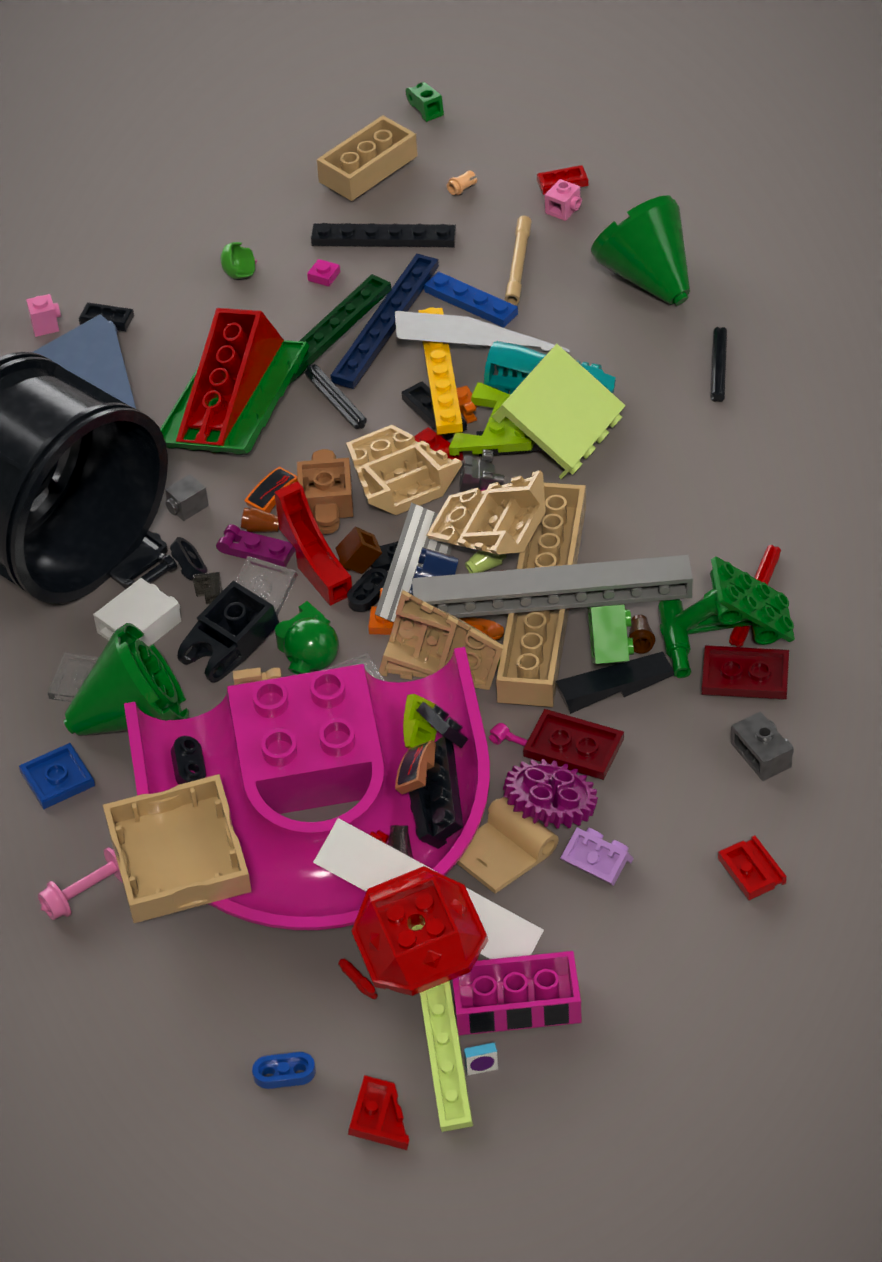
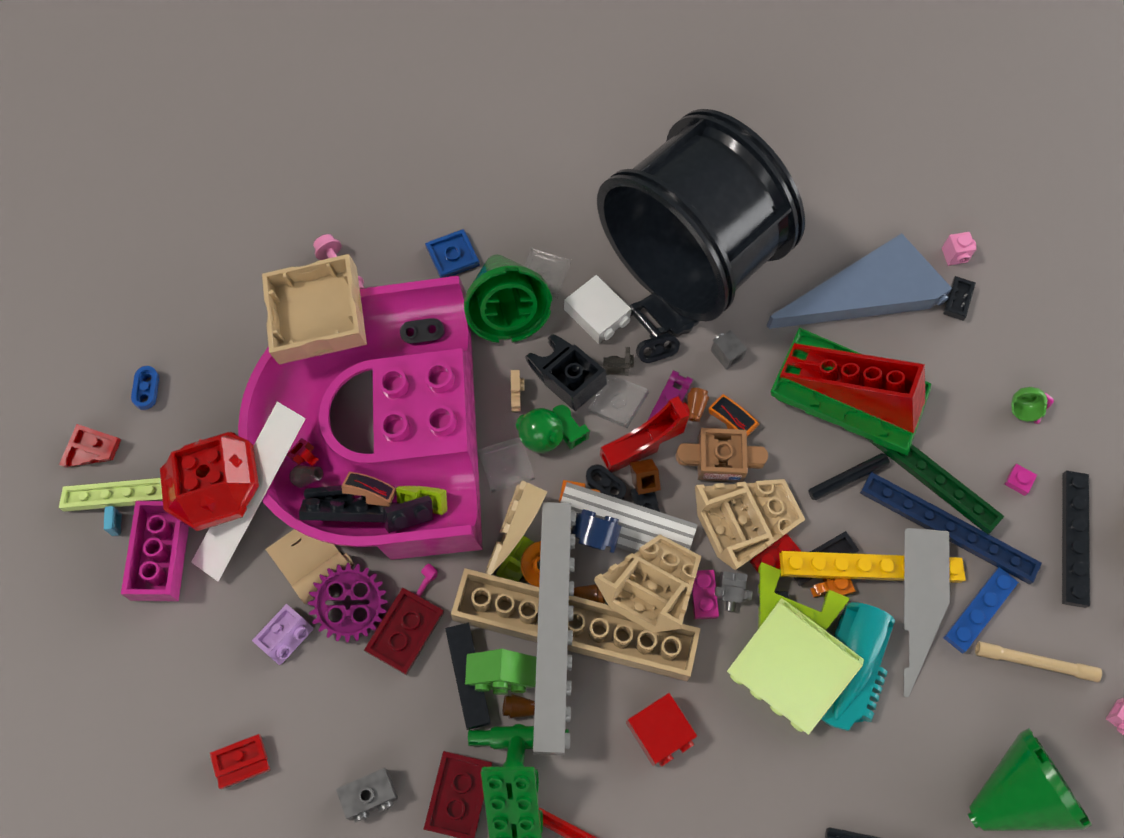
camera: 90 degrees right, 20 degrees up
none -> red brick [626,693,697,767]

